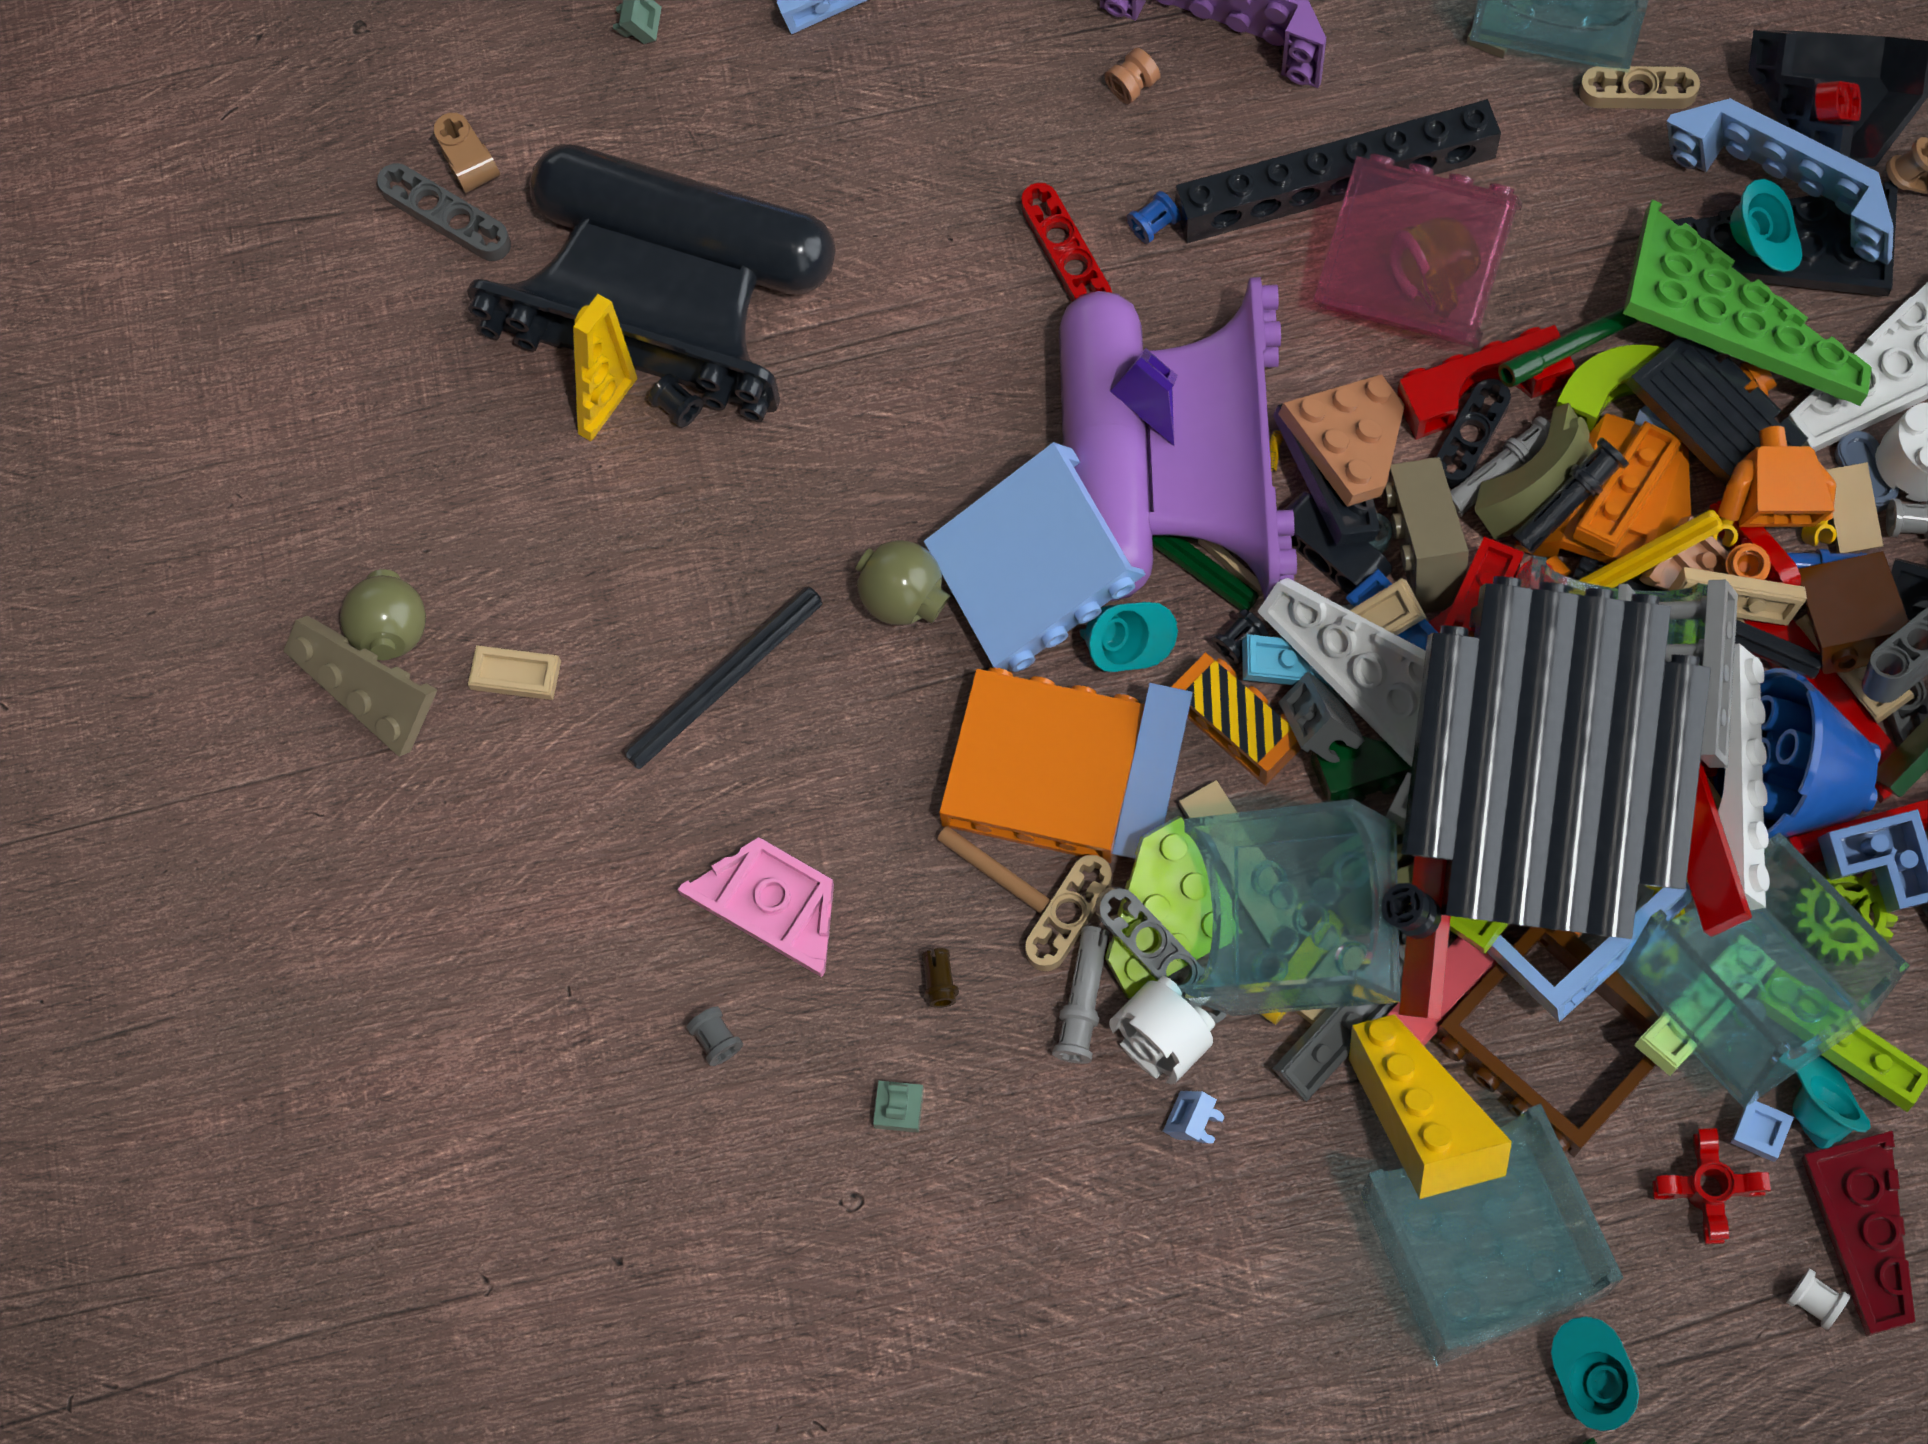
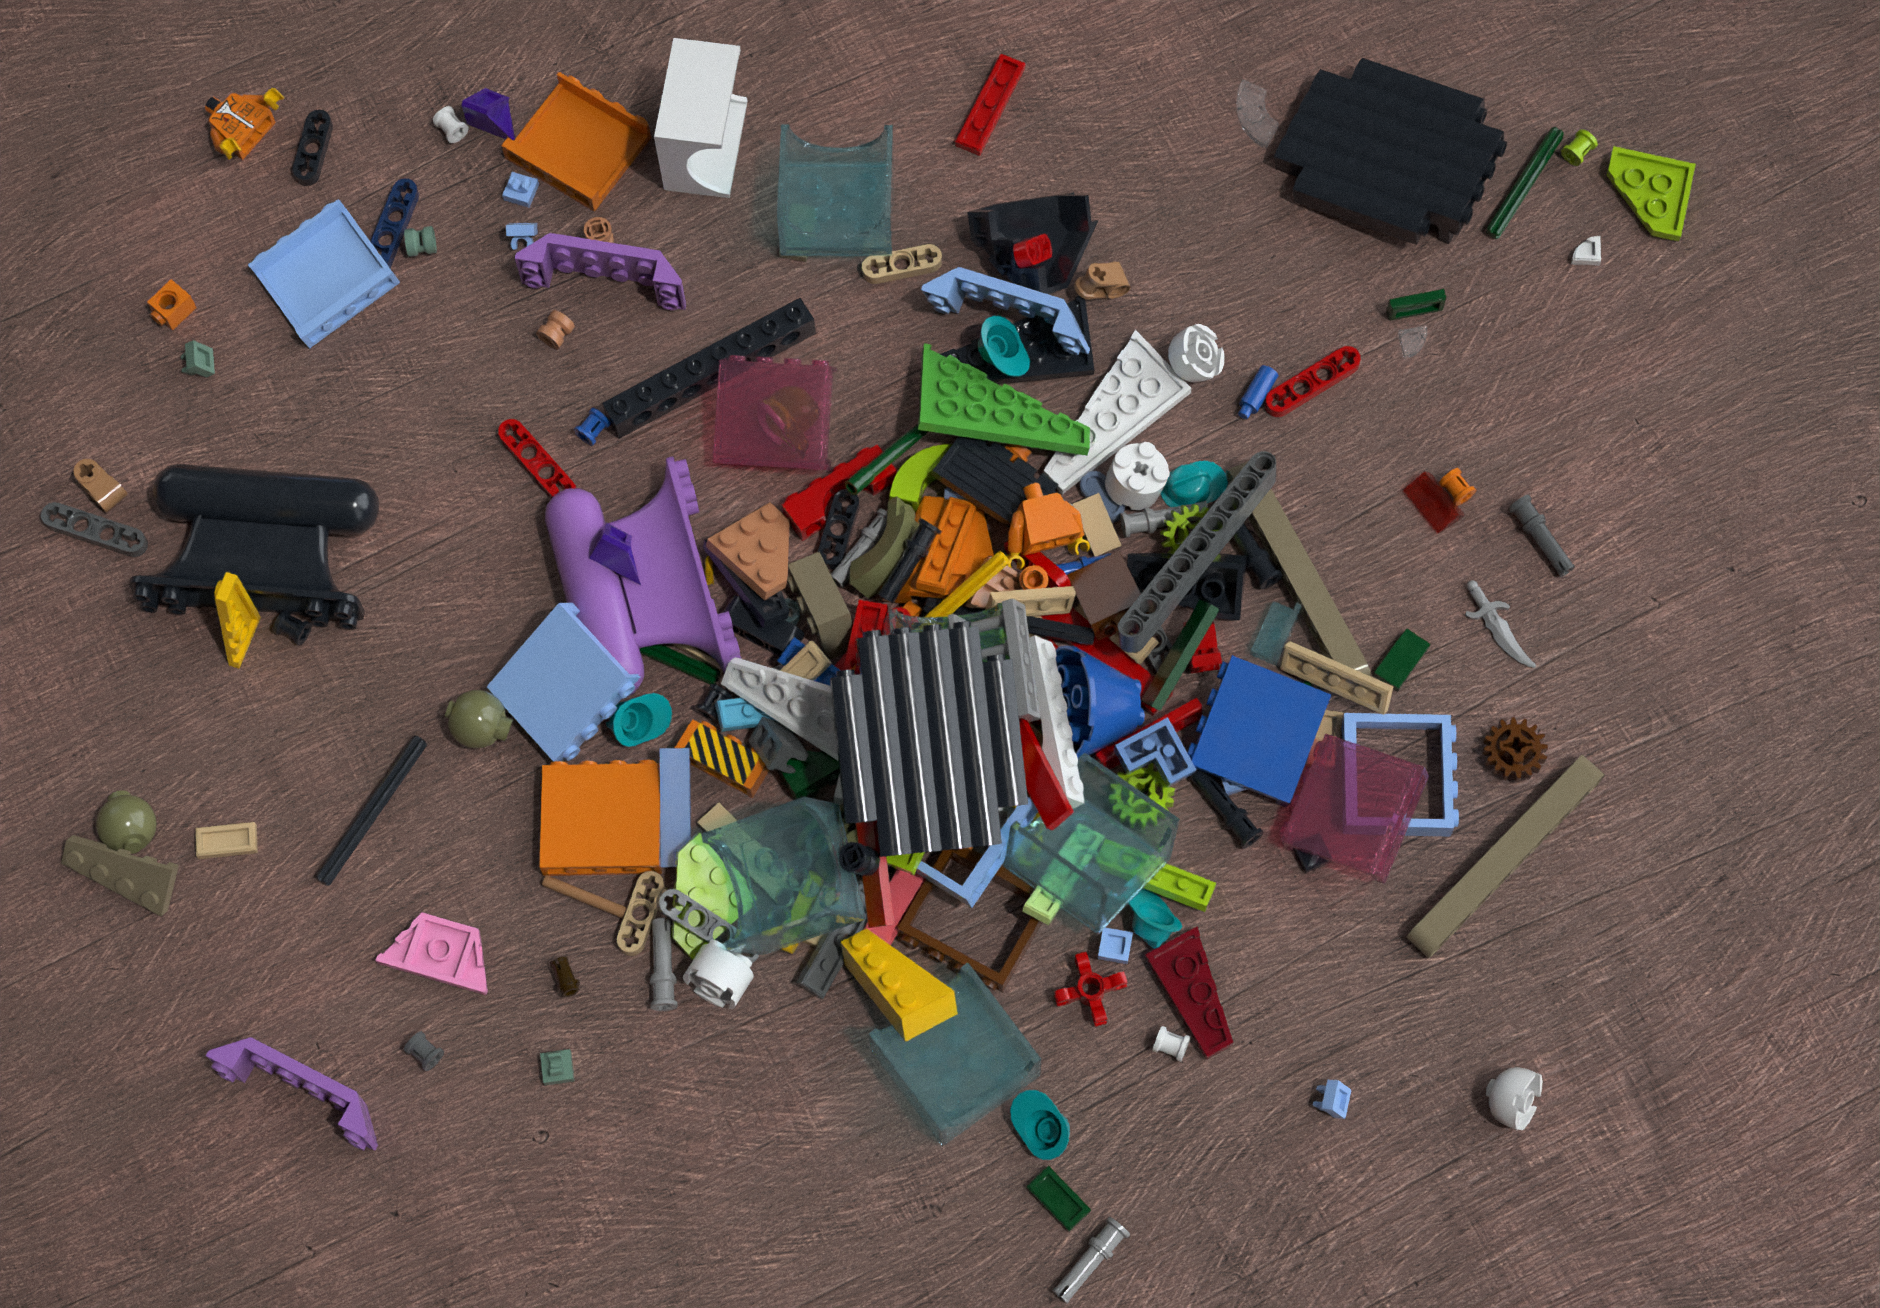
camera: 20 degrees left, 0 degrees up
light blue tile [1163,1091,1224,1143] -> none
none -> medium lavender slope [206,1037,378,1151]

